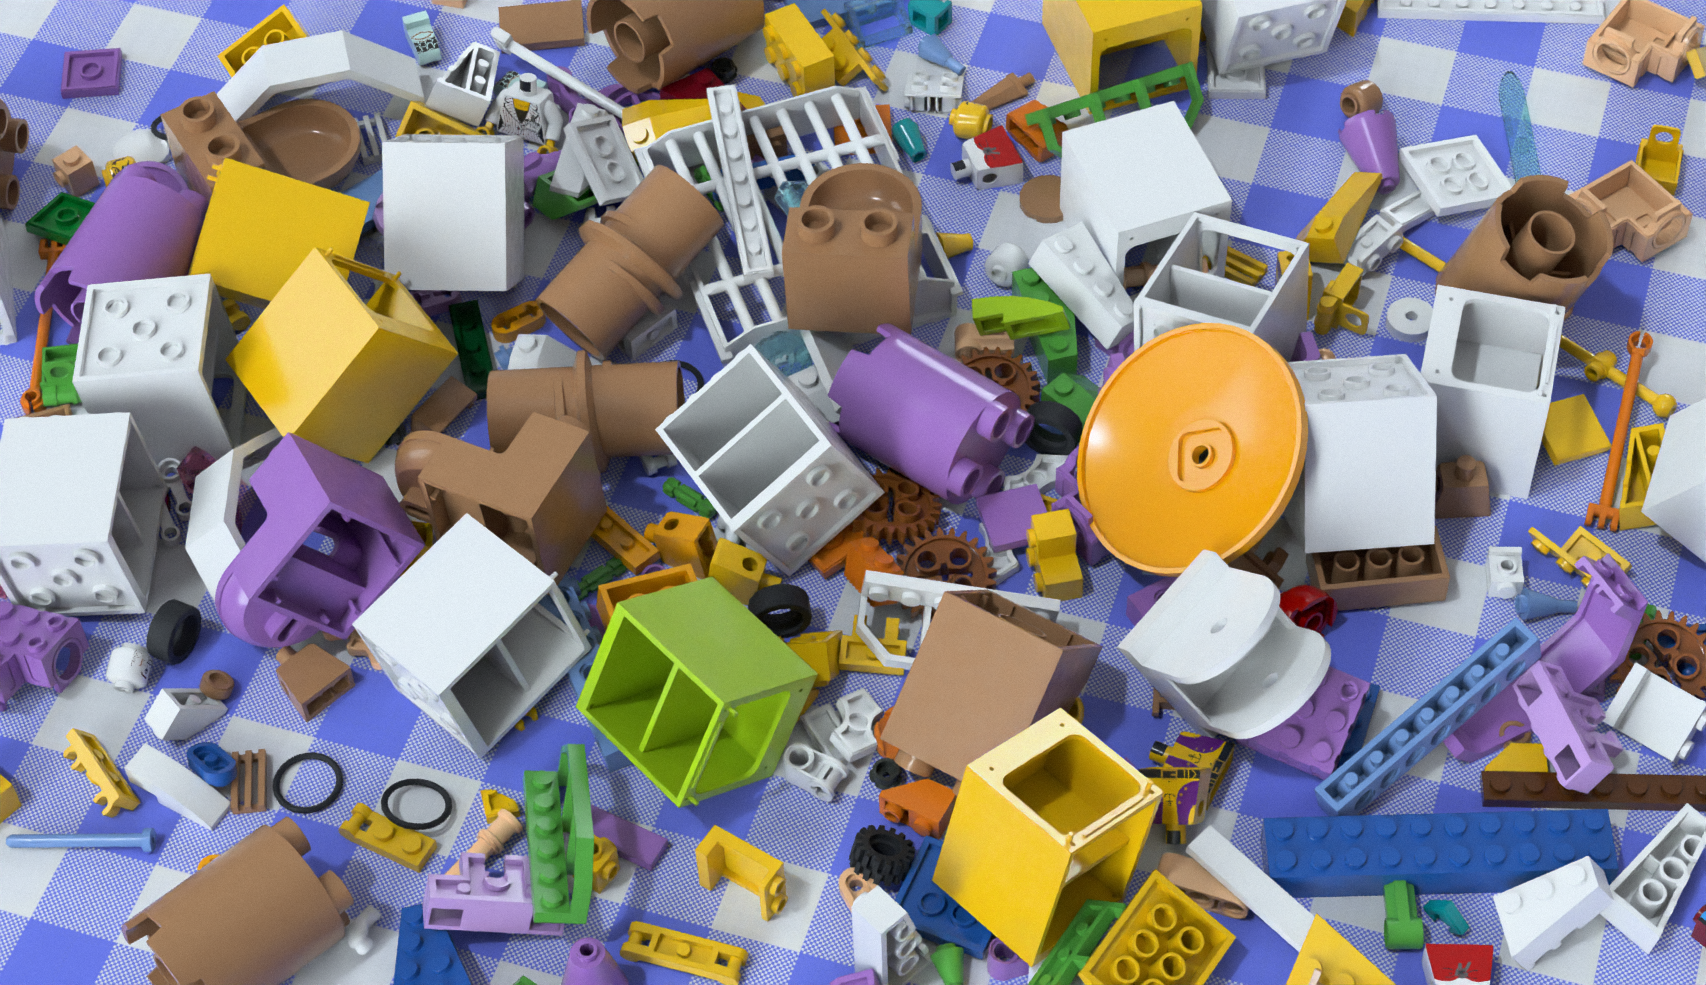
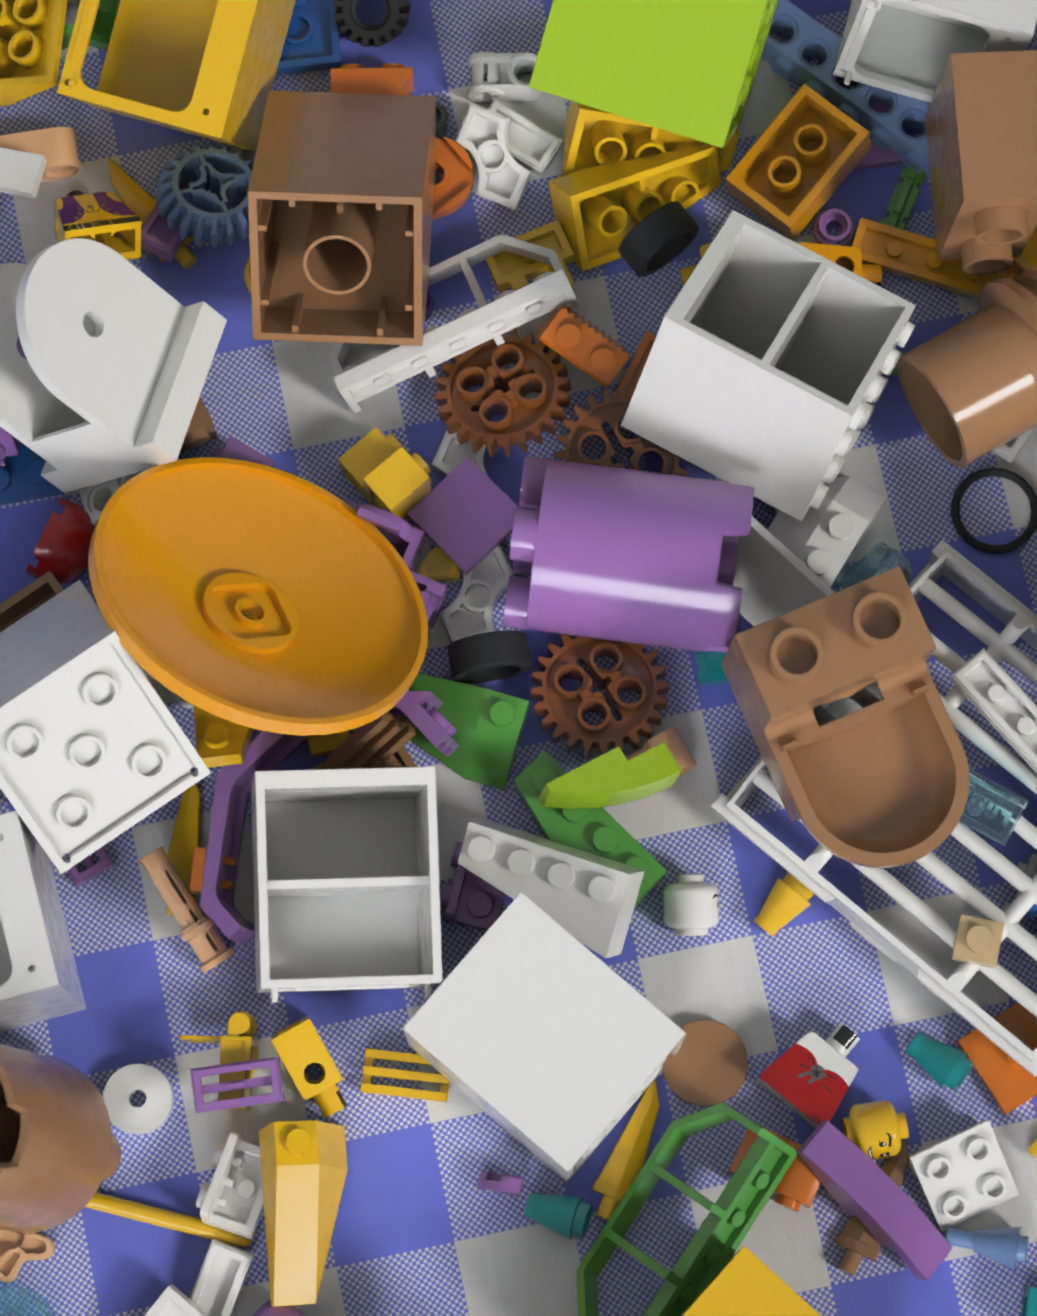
camera: 150 degrees right, 25 degrees up
none -> medium lavender tile [190,1057,285,1113]
none -> medium lavender slope [797,1120,952,1280]
none -> tan plate [951,914,1005,969]

